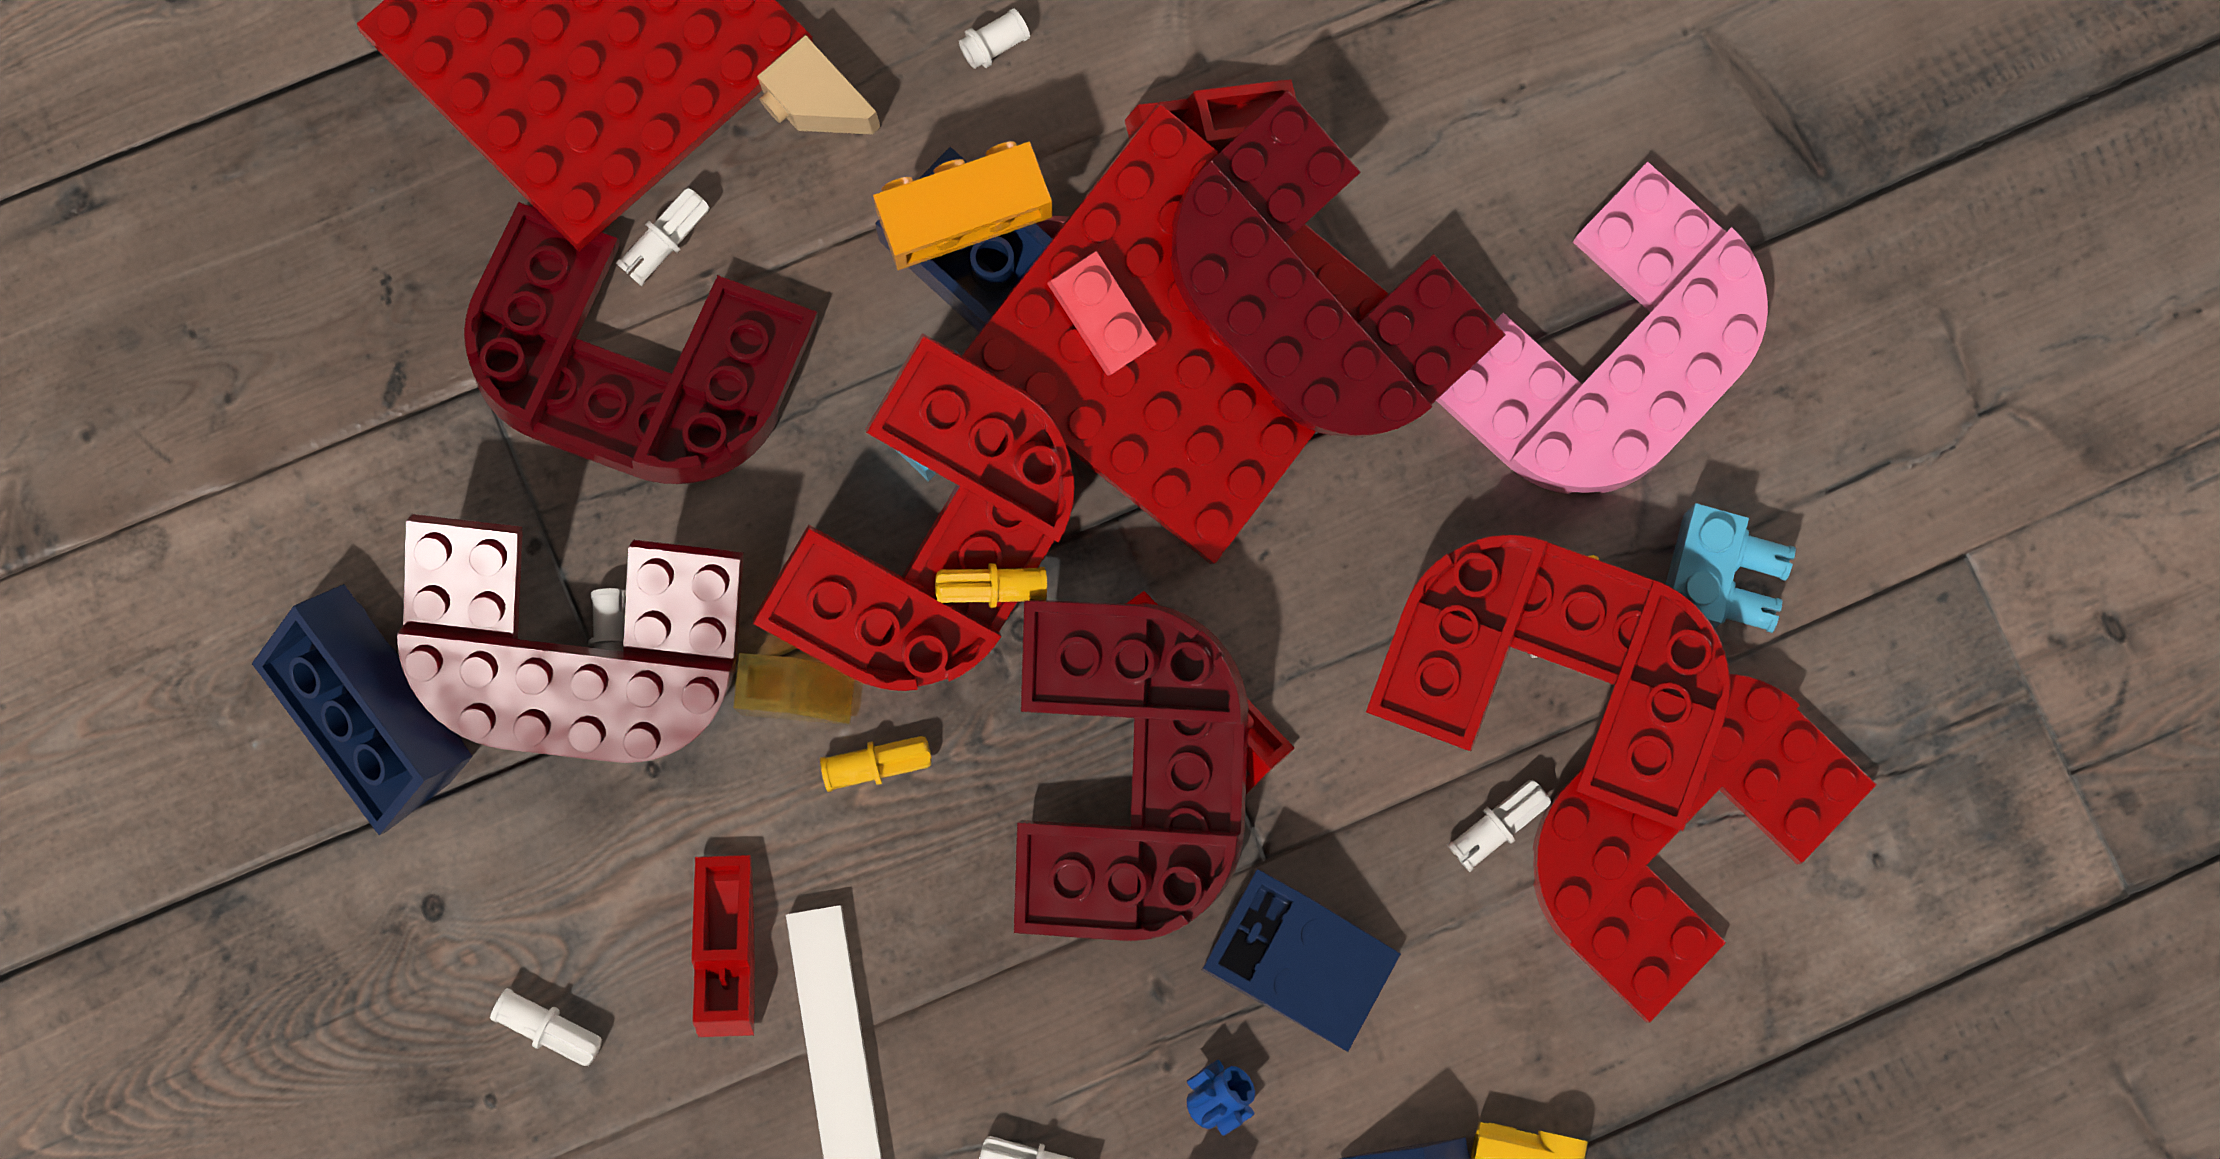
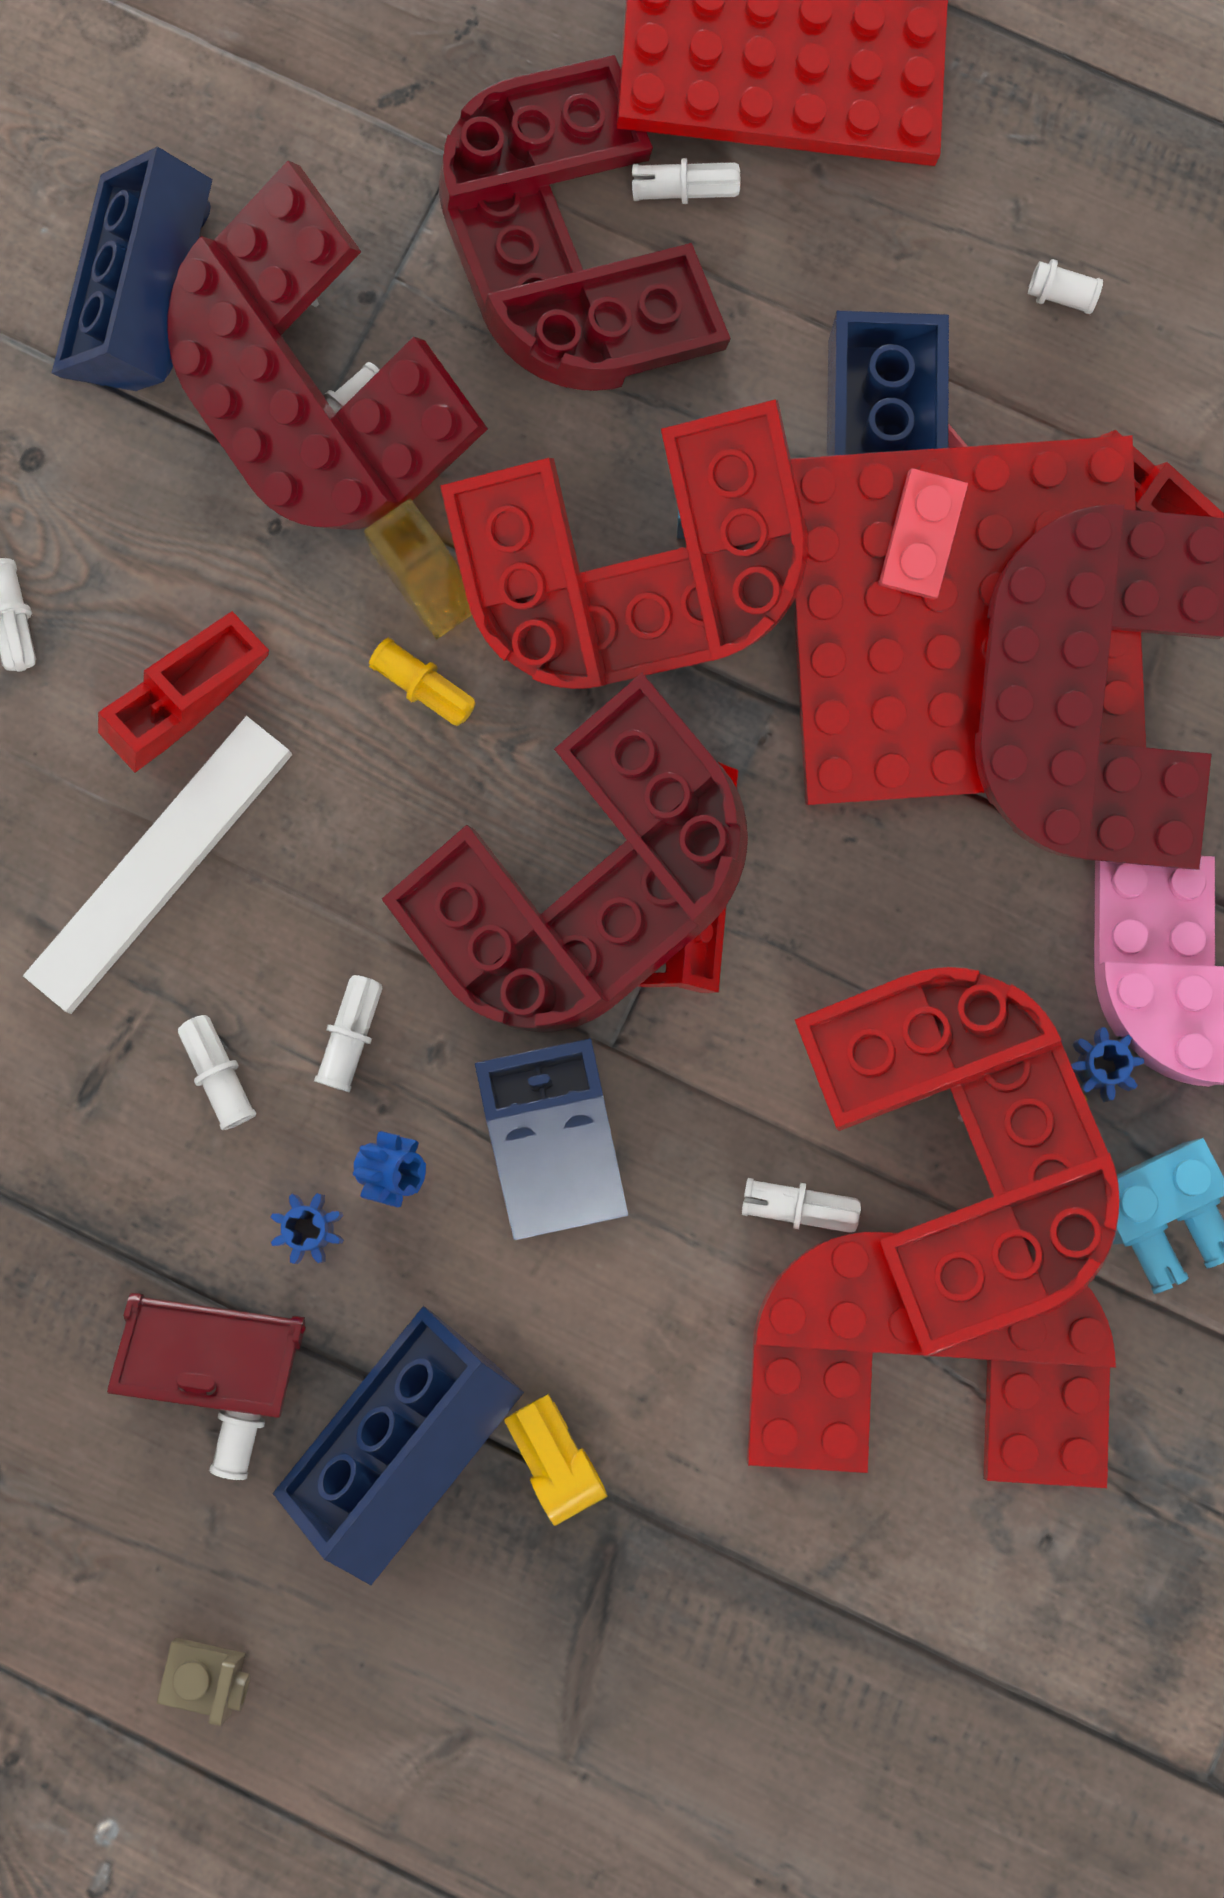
camera: 50 degrees right, 0 degrees up
tan slope [757,35,881,134] -> none
light orange brick [873,141,1052,270] -> none
yellow axle [935,563,1047,608] -> none
none -> white axle [314,975,382,1092]
none -> blue gear [1071,1027,1144,1102]

